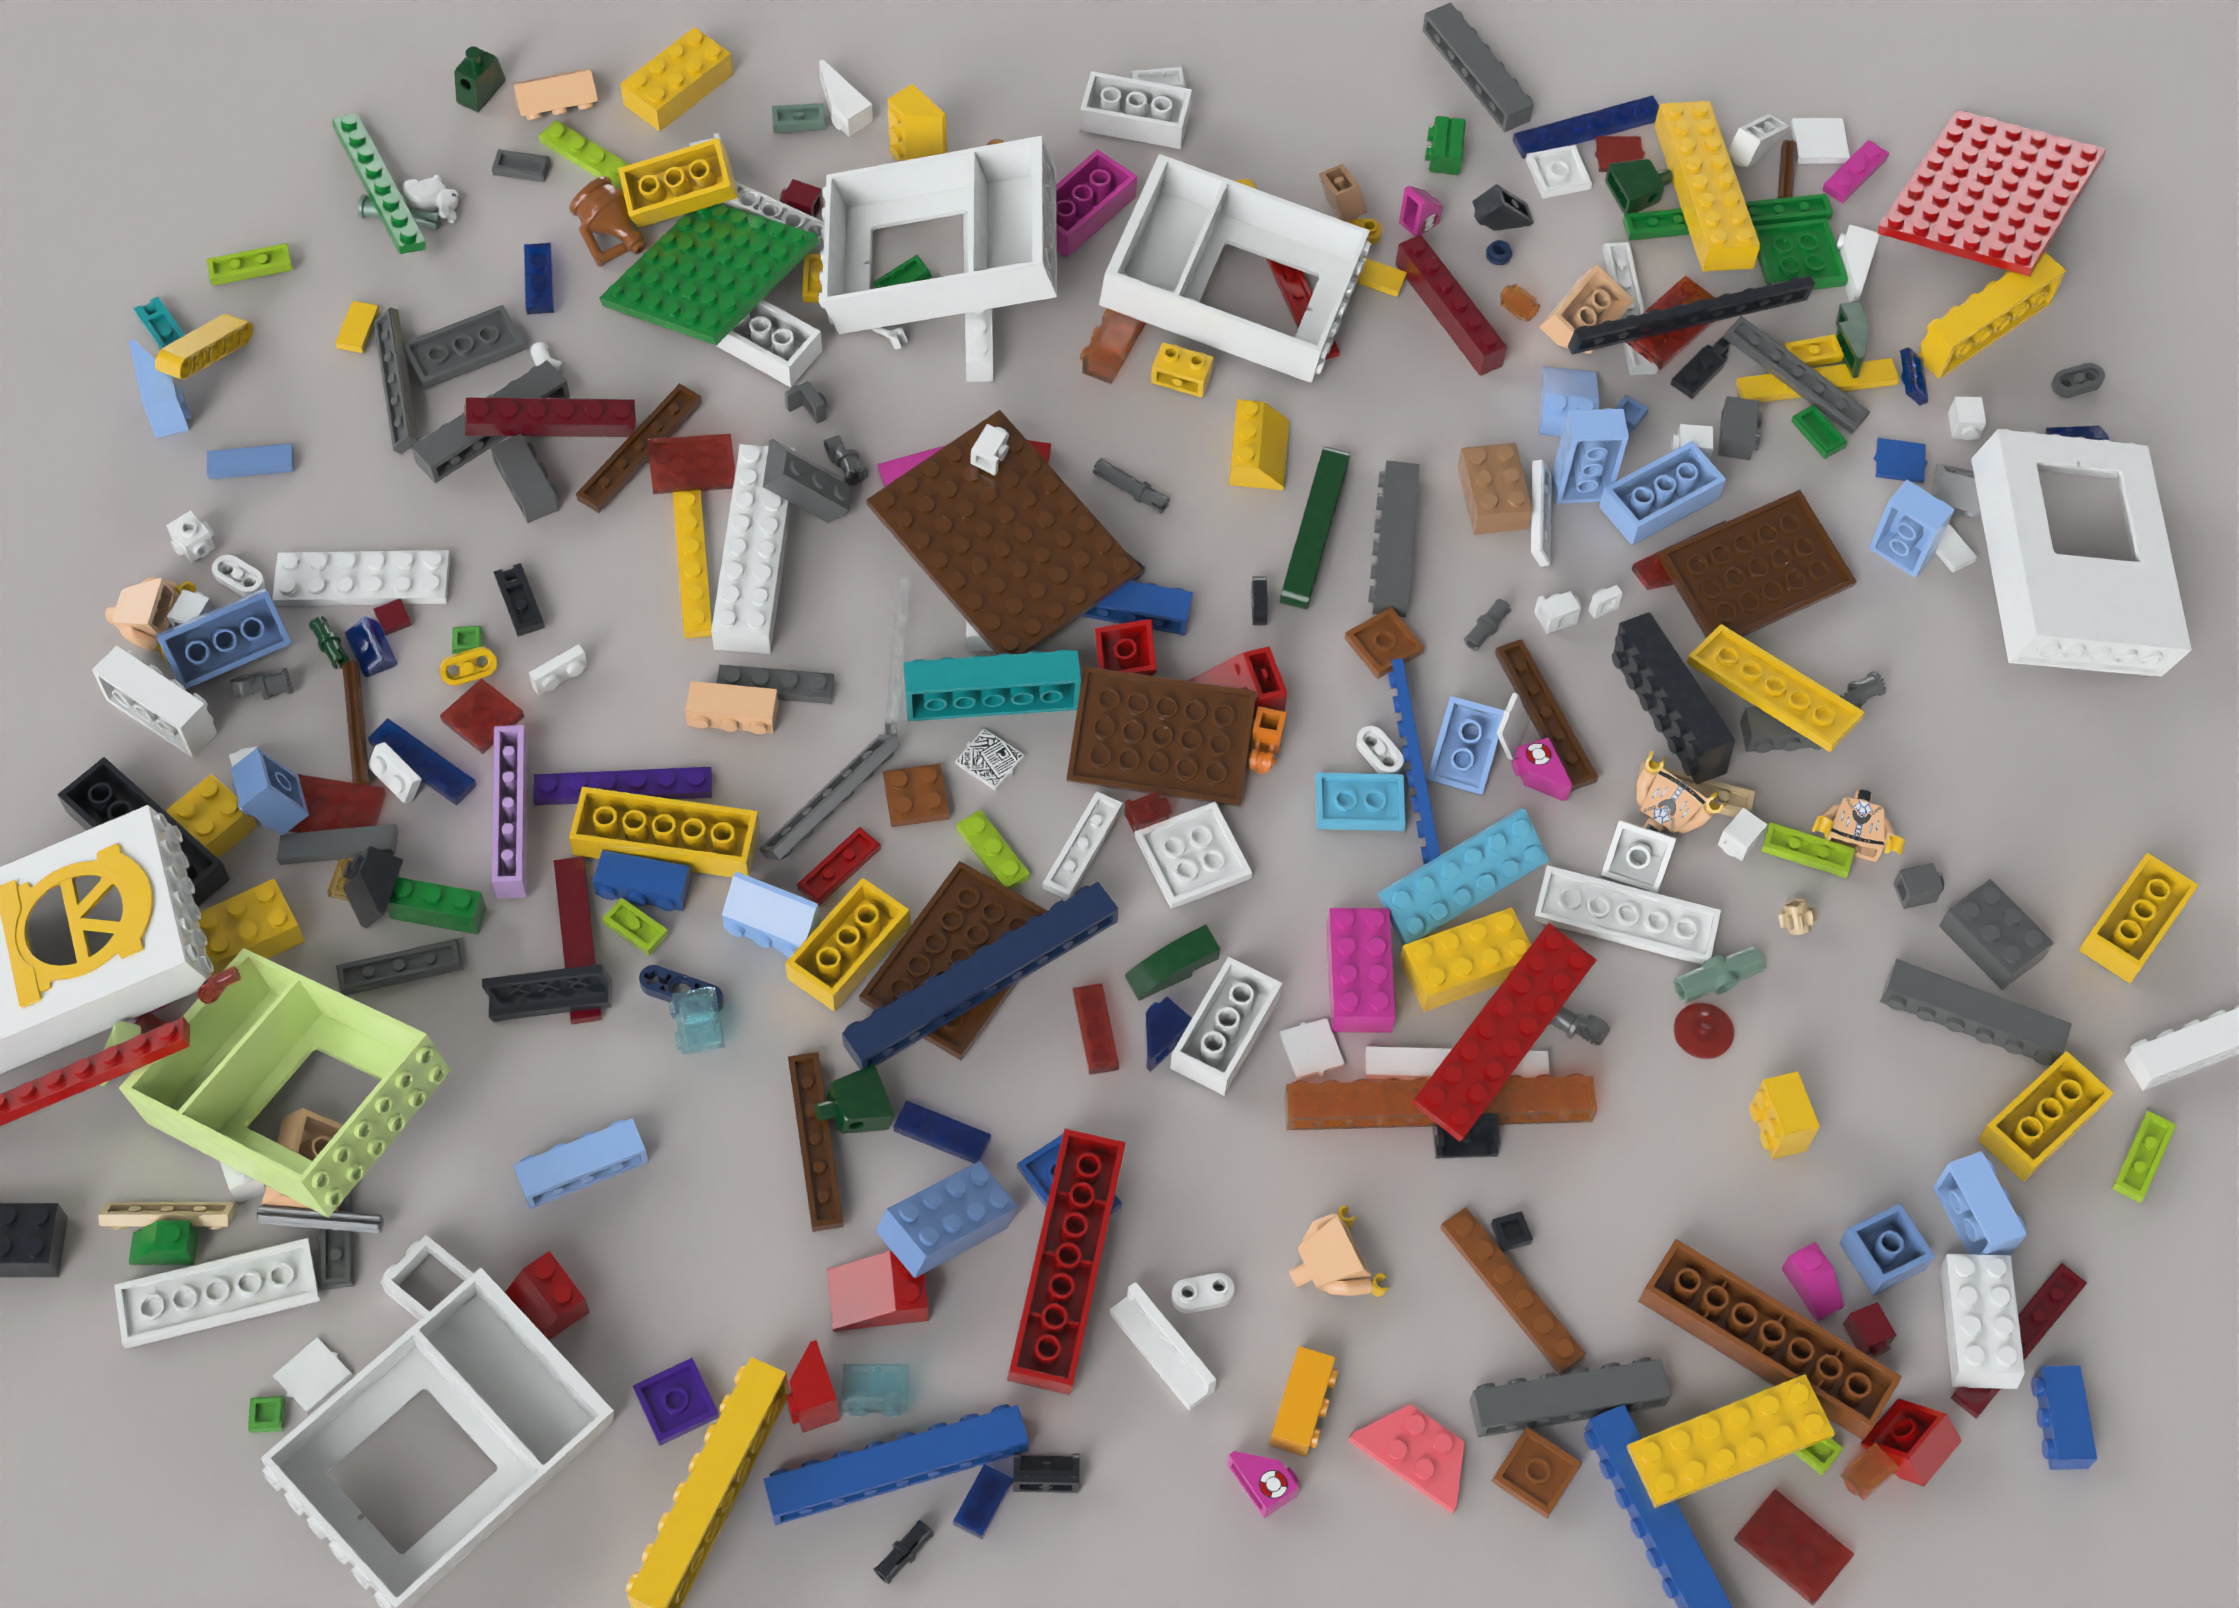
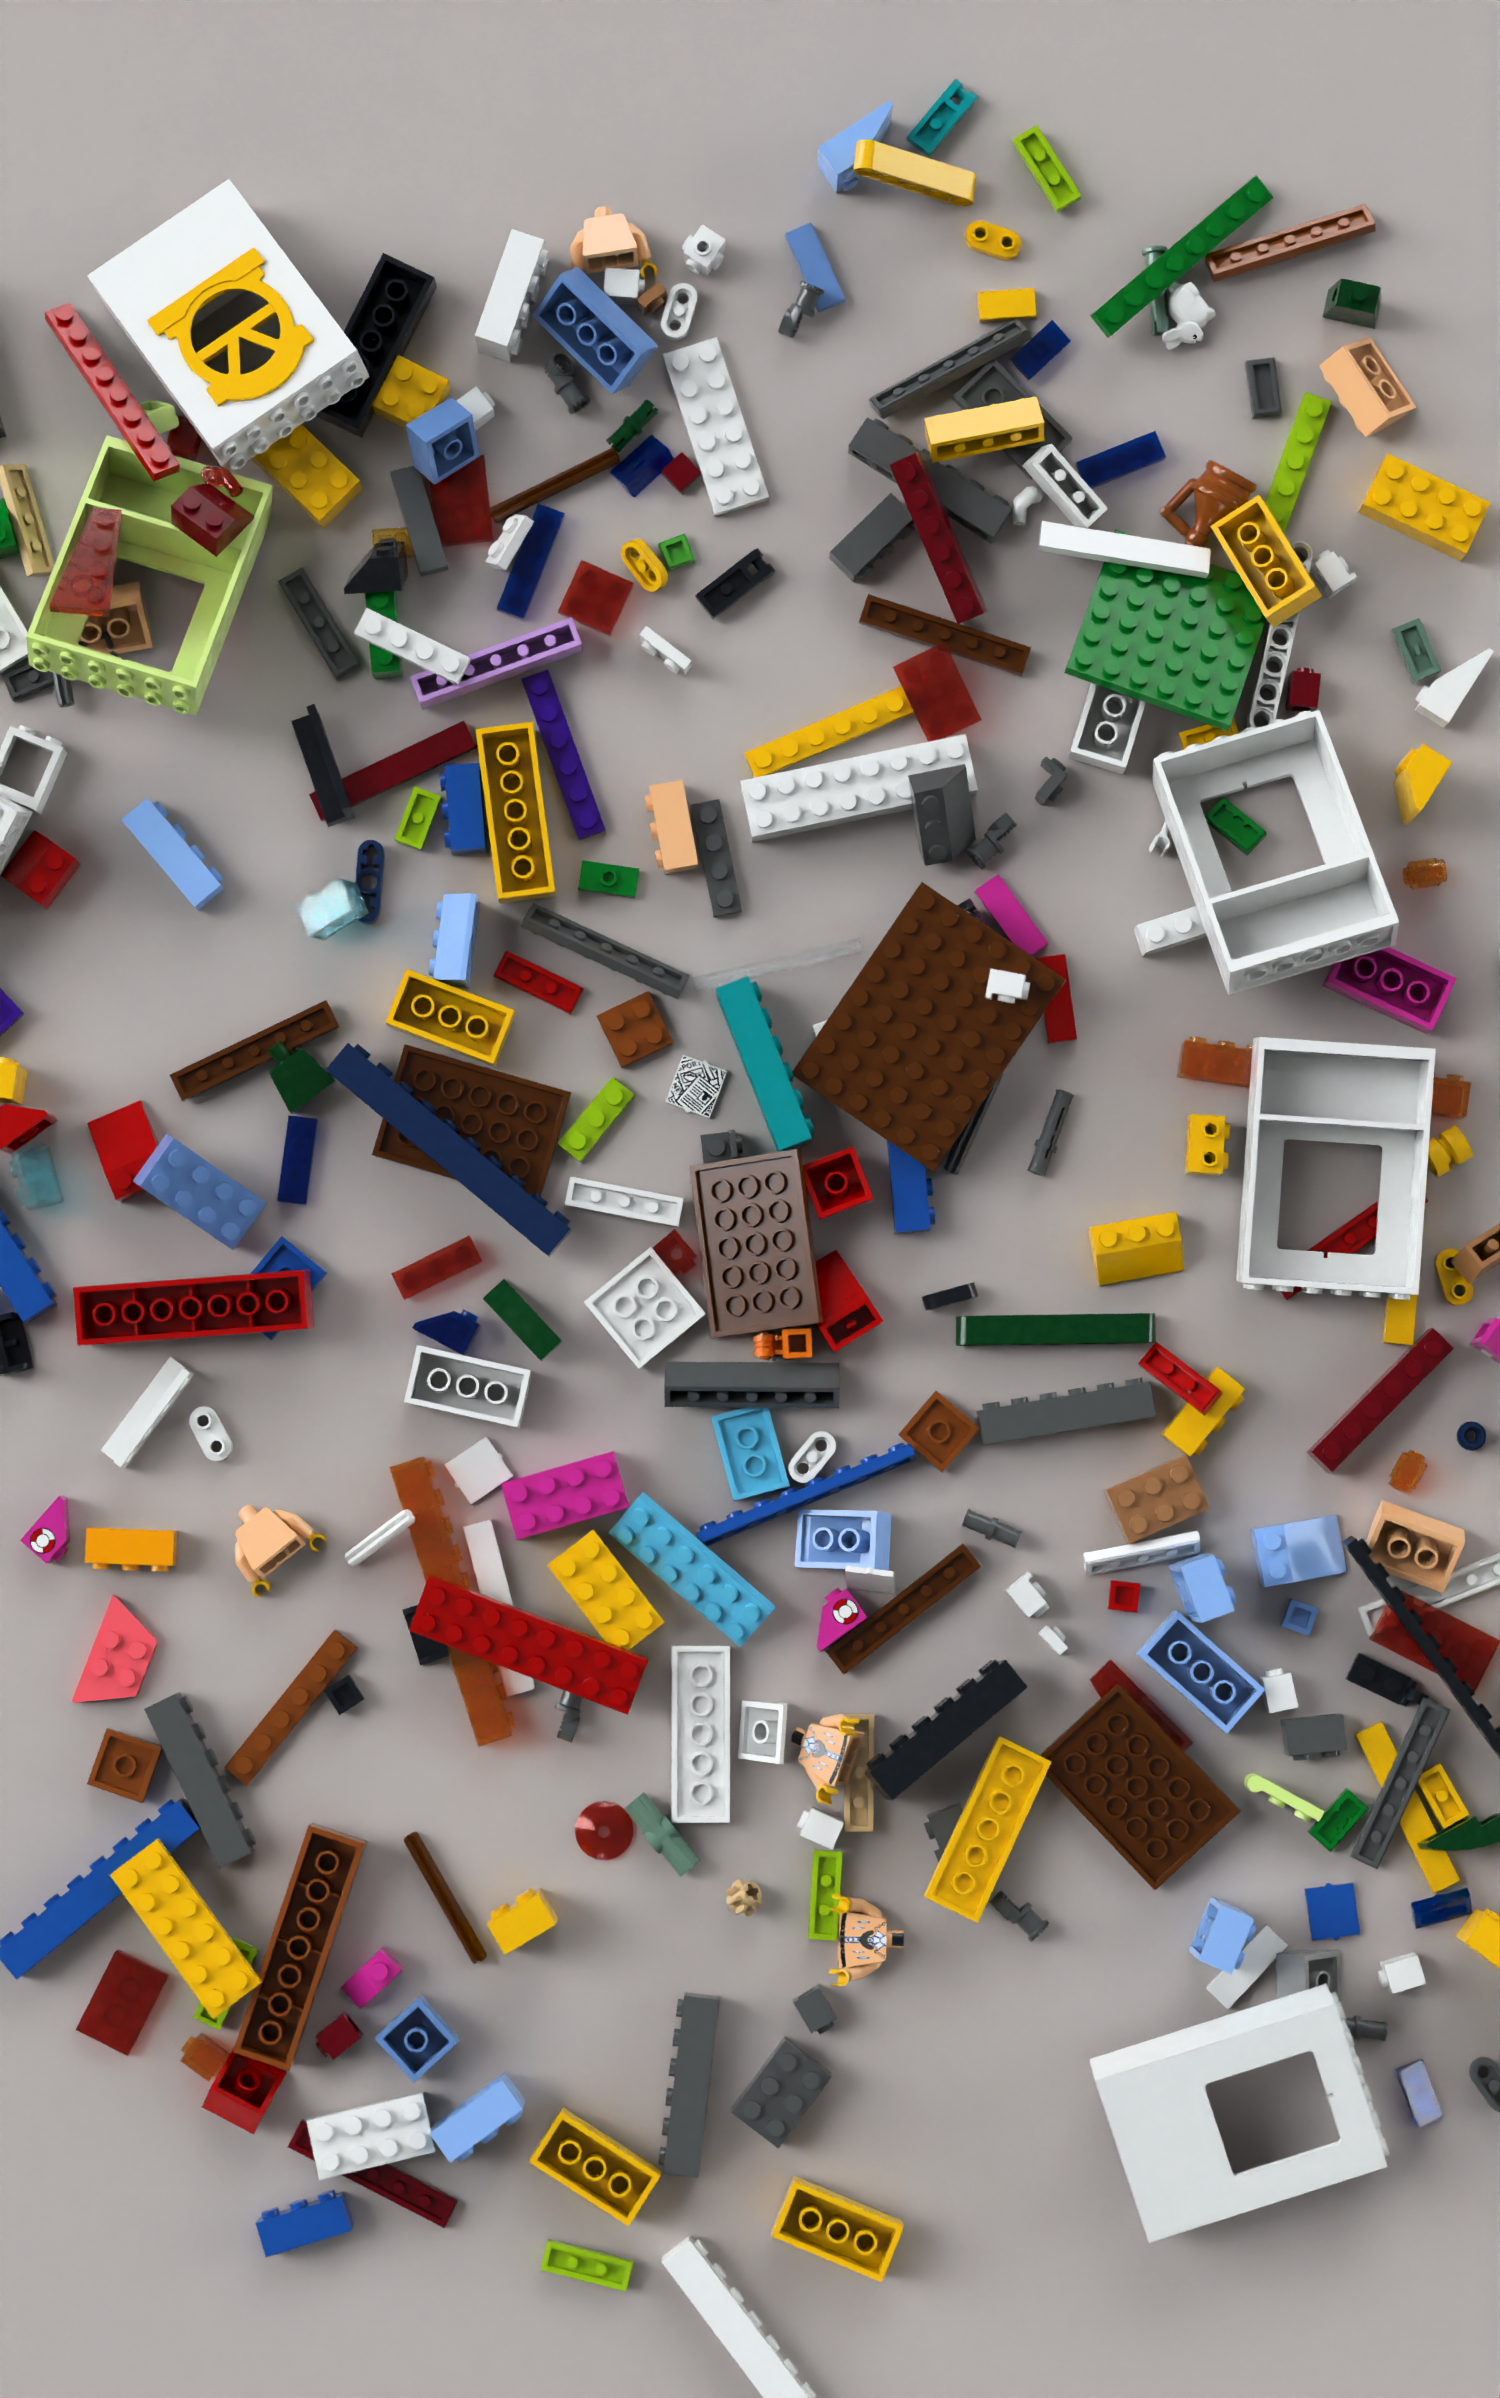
camera: 75 degrees right, 25 degrees up
none -> clear red wing [49,507,122,617]
none -> dark red slope [171,483,254,557]
none -> white axle [345,1509,415,1566]
none -> white plate [354,608,471,685]
none -> reddish brown axle [404,1831,487,1964]
none -> green plate [578,860,639,898]
none -> medium nougat plate [637,282,667,316]
none -> dark grey brick [664,1362,840,1408]
none -> dark grey bracket [700,1130,743,1164]
none -> dark grey connector [778,281,824,338]
none -> yellow brick [924,396,1045,463]
none -> yellow plate [965,220,1021,261]
none -> clear blue plate [1010,320,1071,381]
none -> white brick [1022,444,1108,528]
none -> white tile [1038,521,1211,578]
none -> red plate [1107,1580,1140,1613]
none -> red tile [1138,1342,1223,1416]
none -> yellow brick [1160,1367,1245,1457]
none -> dark orange plate [1204,204,1376,282]
none -> yellowish green plate [1243,1773,1325,1823]

